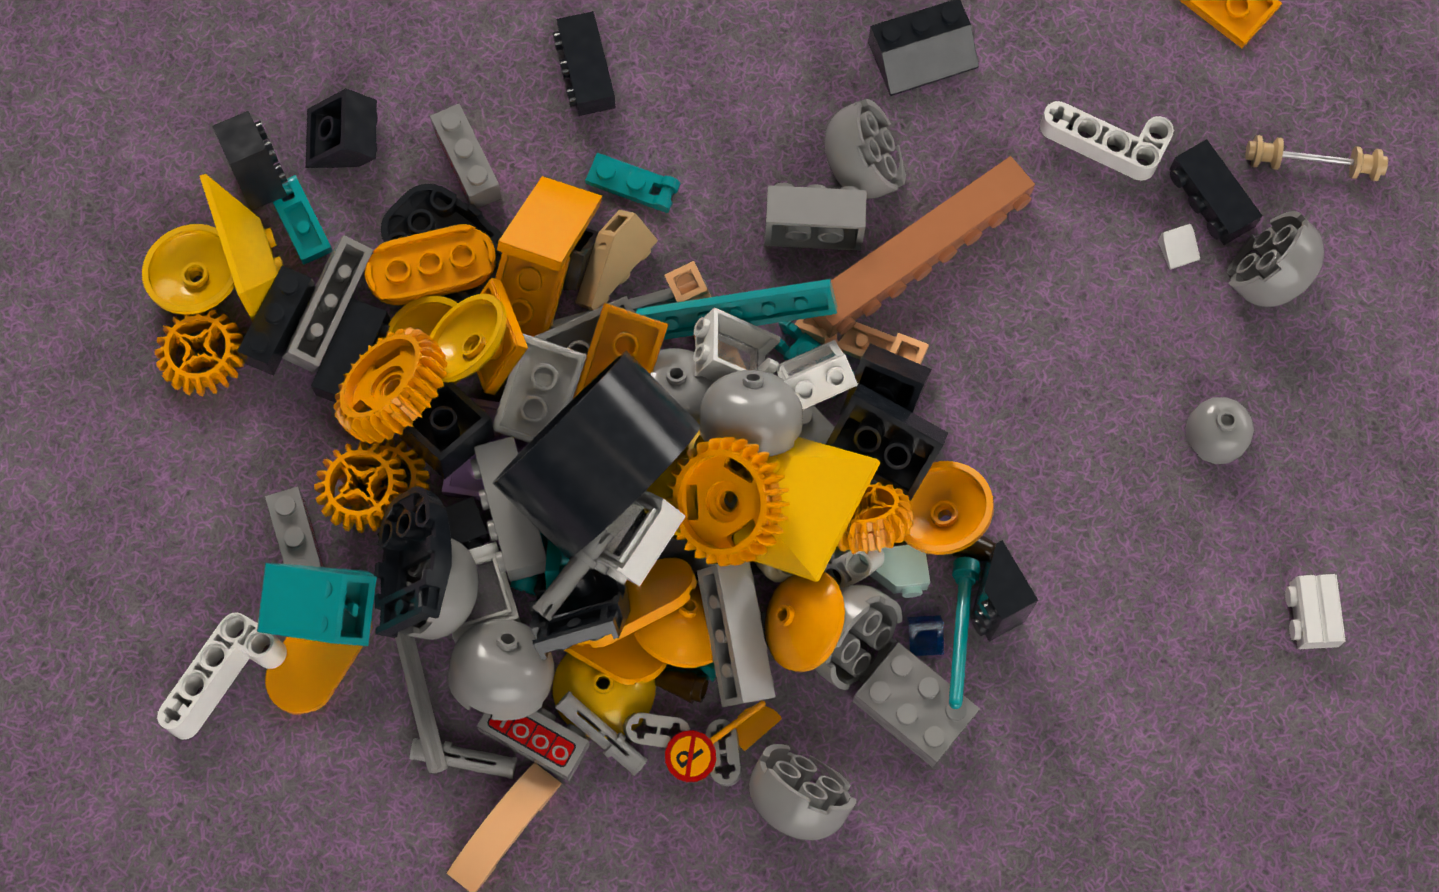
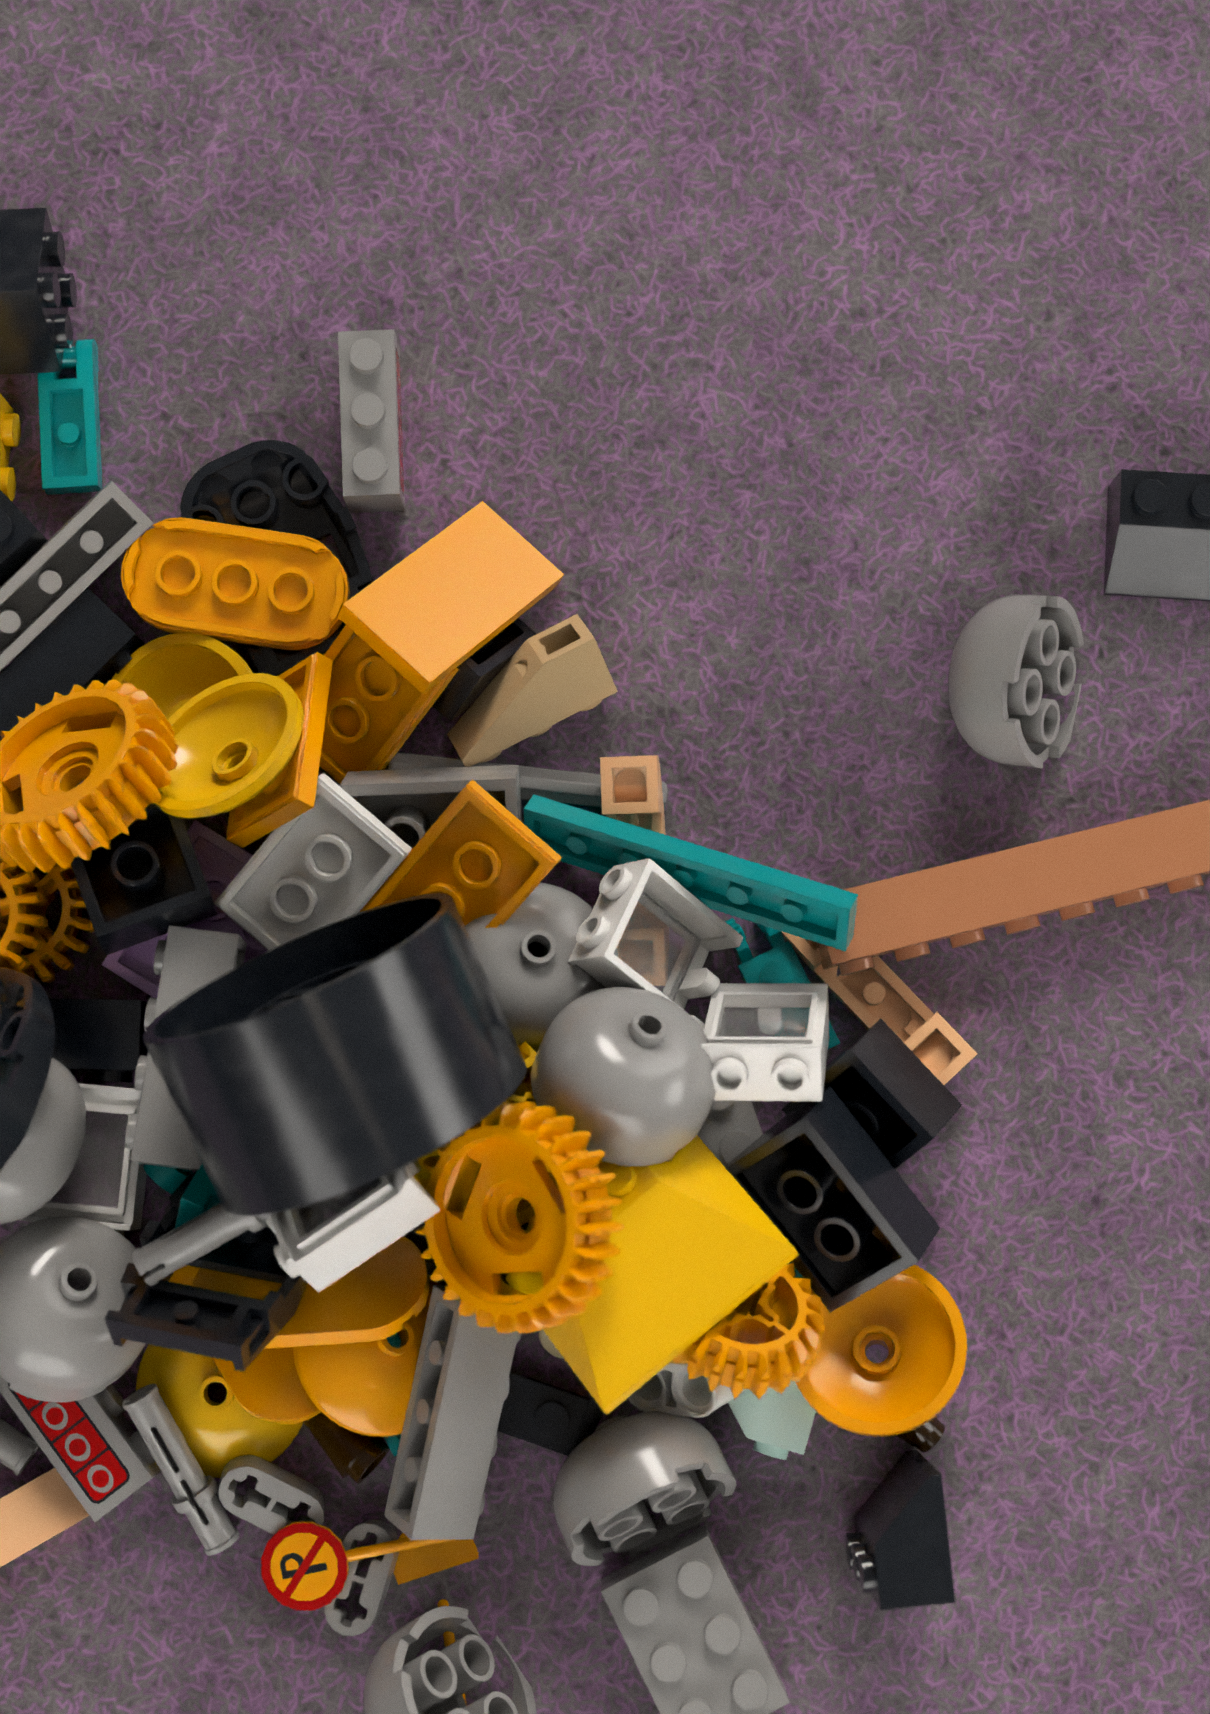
camera: 25 degrees right, 10 degrees up
black slope [305,88,378,168] -> none
black brick [552,11,616,116] -> none
teal plate [585,153,681,213] -> none
light grey brick [764,183,867,251] -> none
light orange dish [765,571,845,672] -> none
clear blue slope [907,615,944,656] -> none
teal piece [949,557,980,709] -> none

